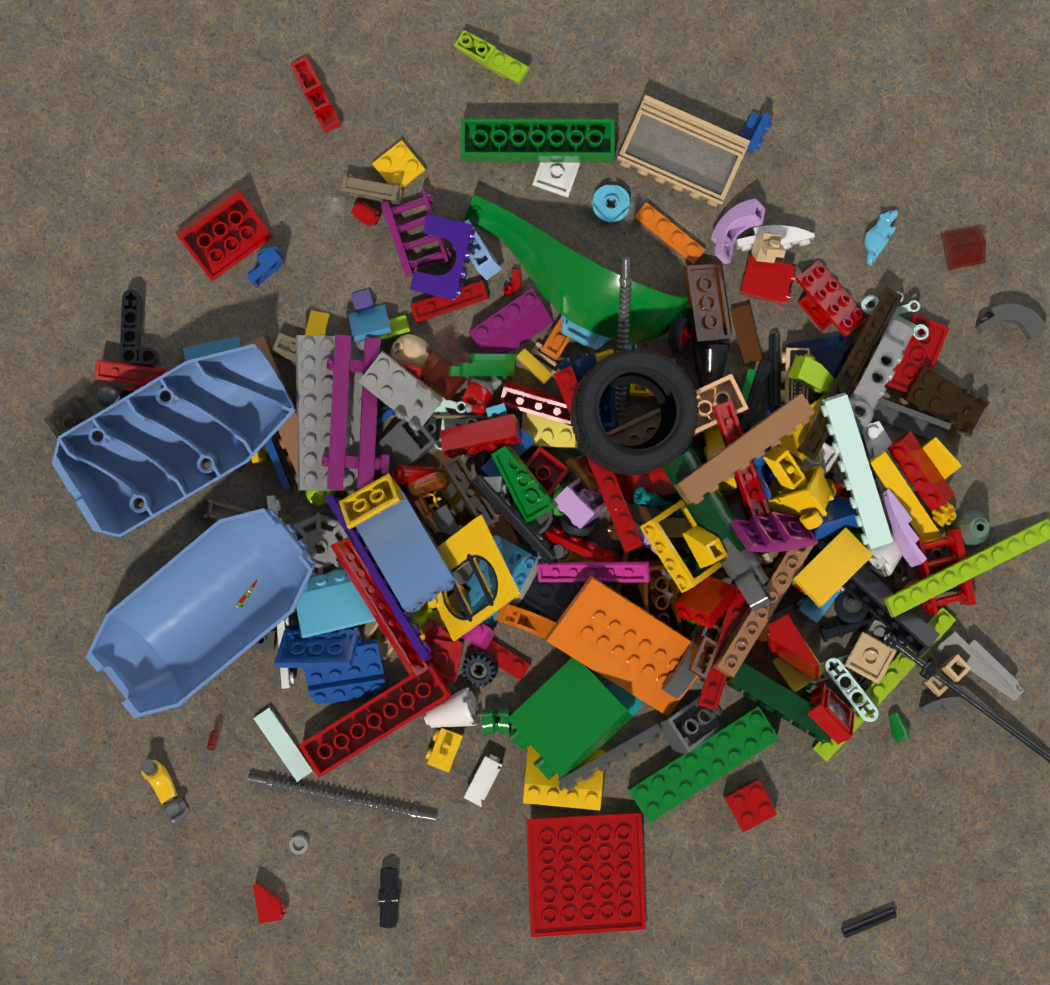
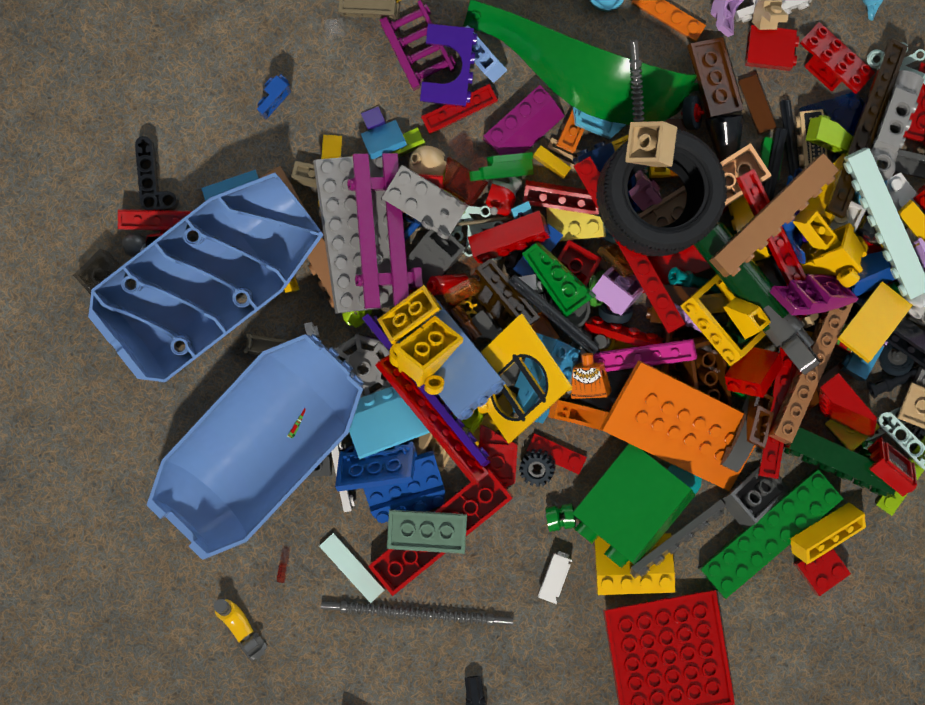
camera: 10 degrees left, 0 degrees up
red slope [175,187,273,281] -> none
blue tile [265,437,292,491] -> none
light grey tile [289,835,309,855] -> none
red brick [351,201,381,227] -> none
white cone [424,688,480,728] -> none
yellow brick [426,727,463,773] -> none
dark pink slope [461,623,495,650] -> none
red arm [503,270,522,296] -> none
none -> sand green tile [387,509,467,554]
none -> yellow piece [389,316,463,395]
none -> orange torso [571,353,612,399]
none -> tan slope [625,121,677,167]
none -> bright pink brick [629,170,662,211]
none -> yellow brick [790,502,866,564]

